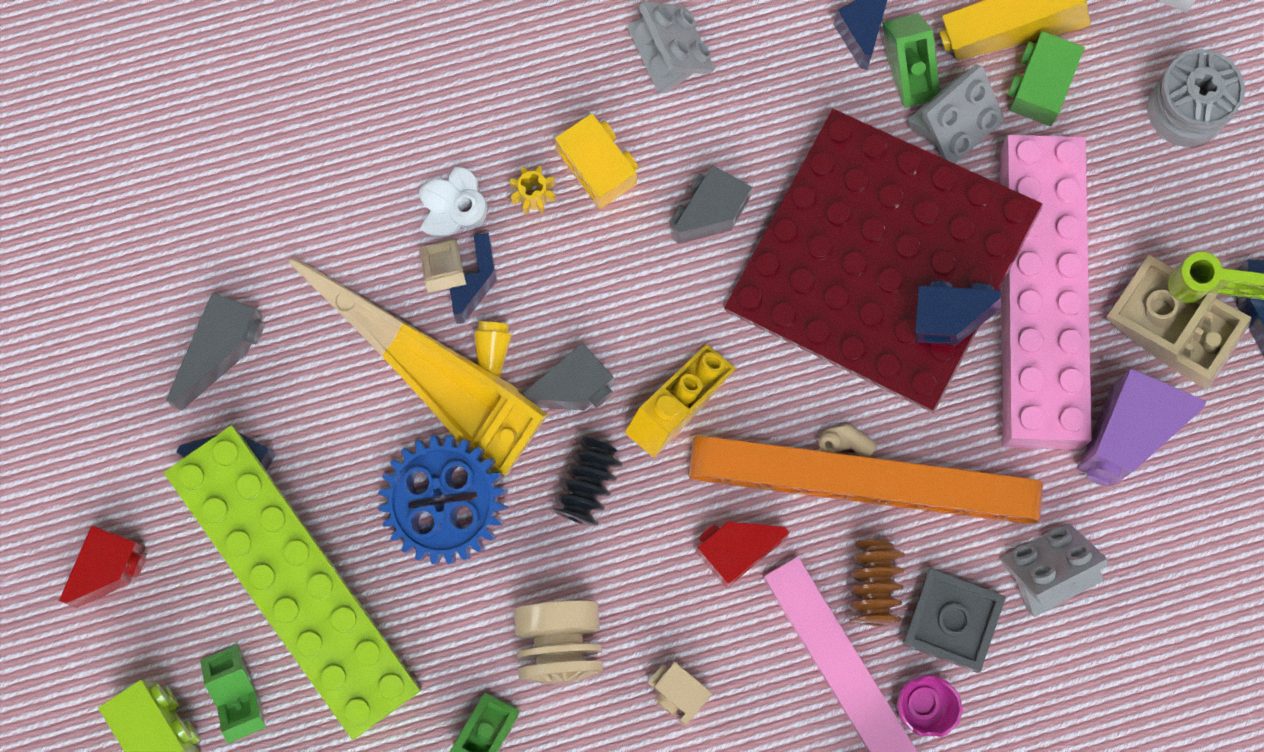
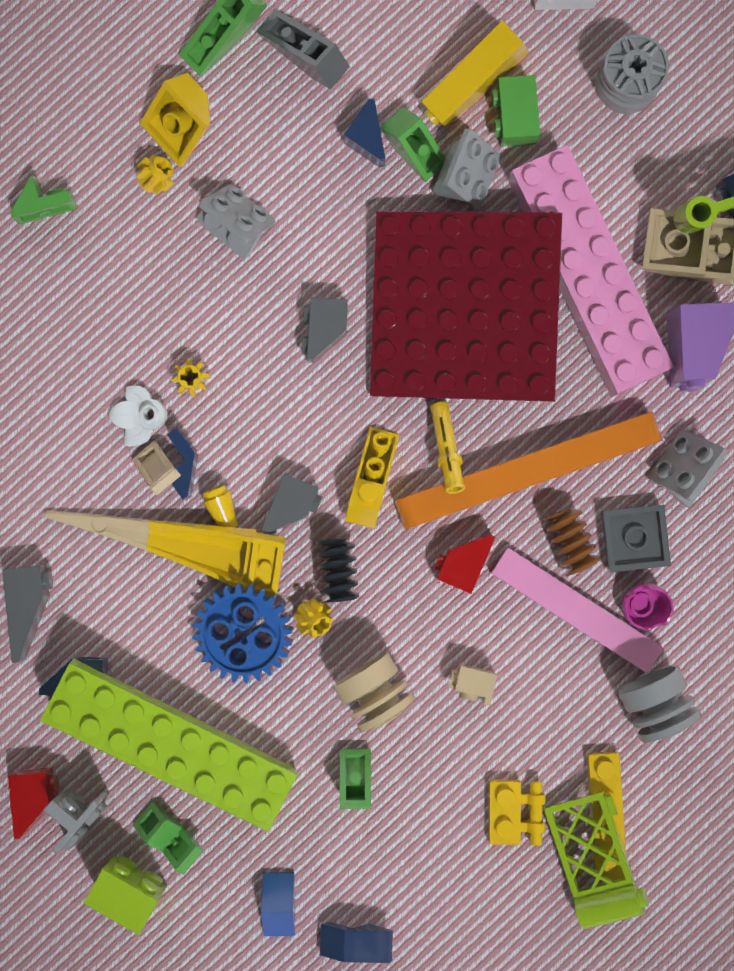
camera: 25 degrees left, 10 degrees up
yellow brick [555,113,639,210] -> none
tan arm [819,424,879,458] -> none
dark blue slope [915,281,1002,345] -> none
none -> light grey bracket [44,790,109,854]
none -> yellow gear [294,598,333,639]
none -> yellow pin [430,402,465,494]

